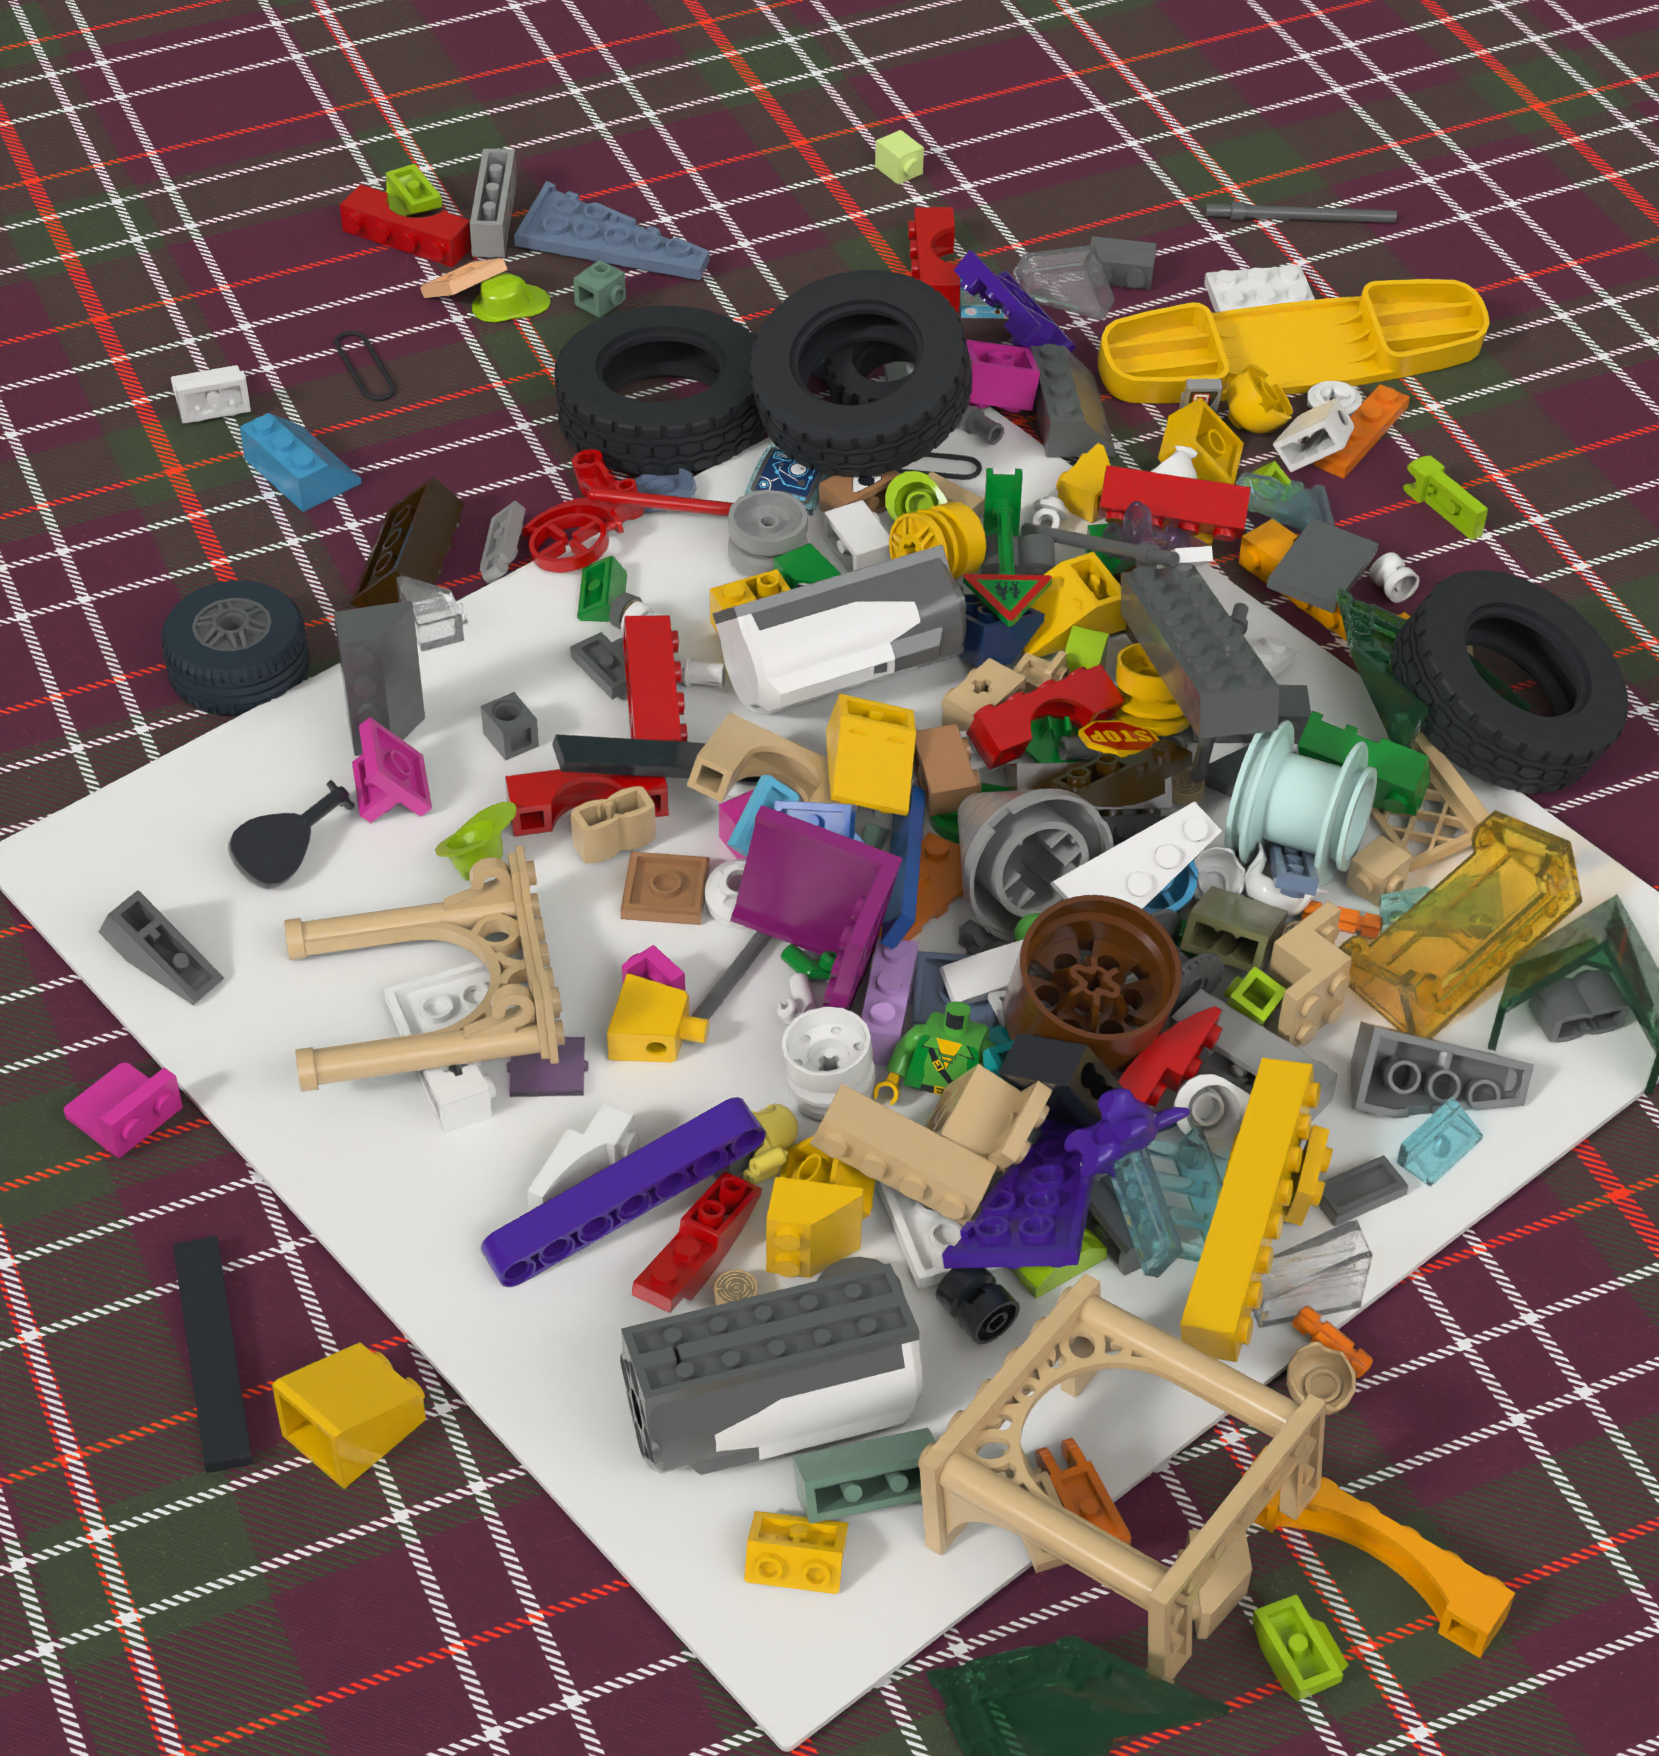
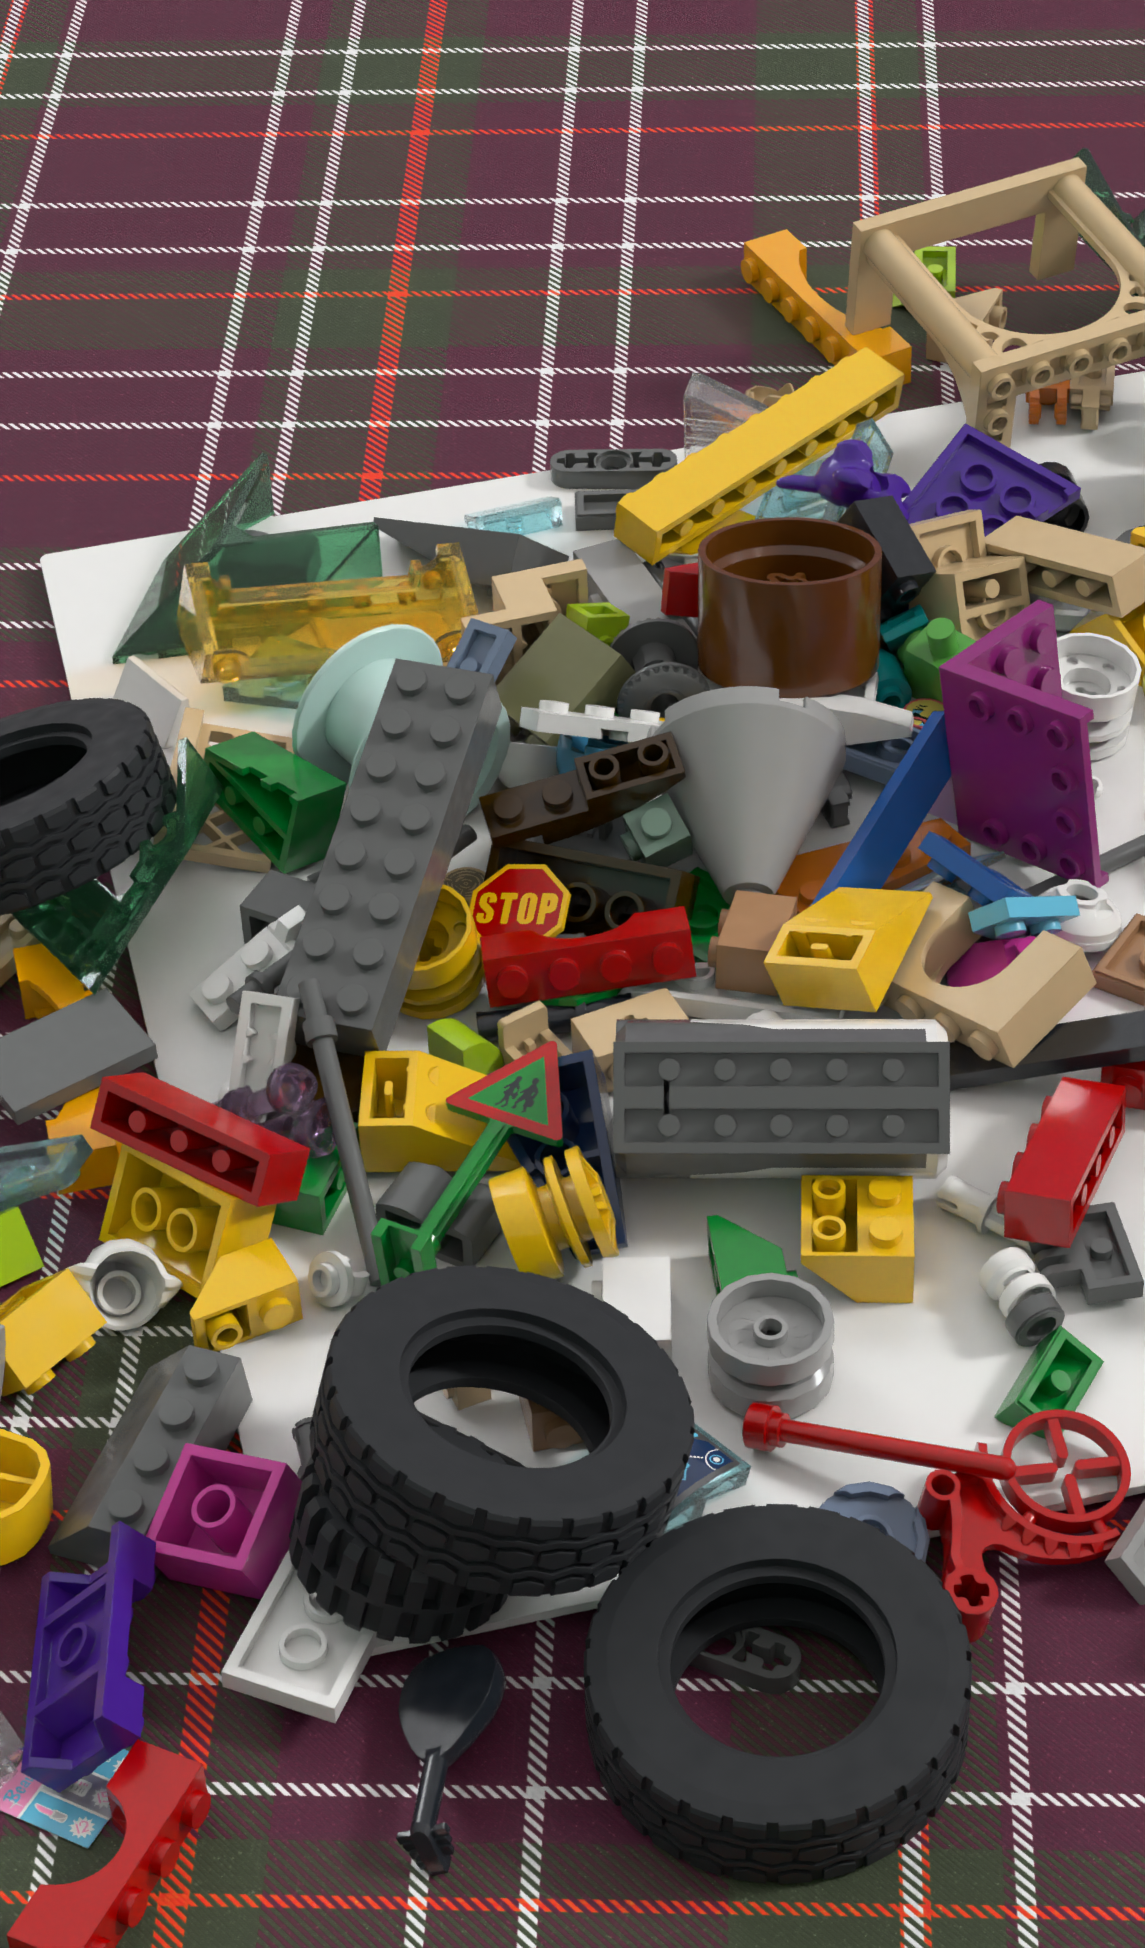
camera: 150 degrees left, 5 degrees down
none -> dark grey beam [550,449,677,489]

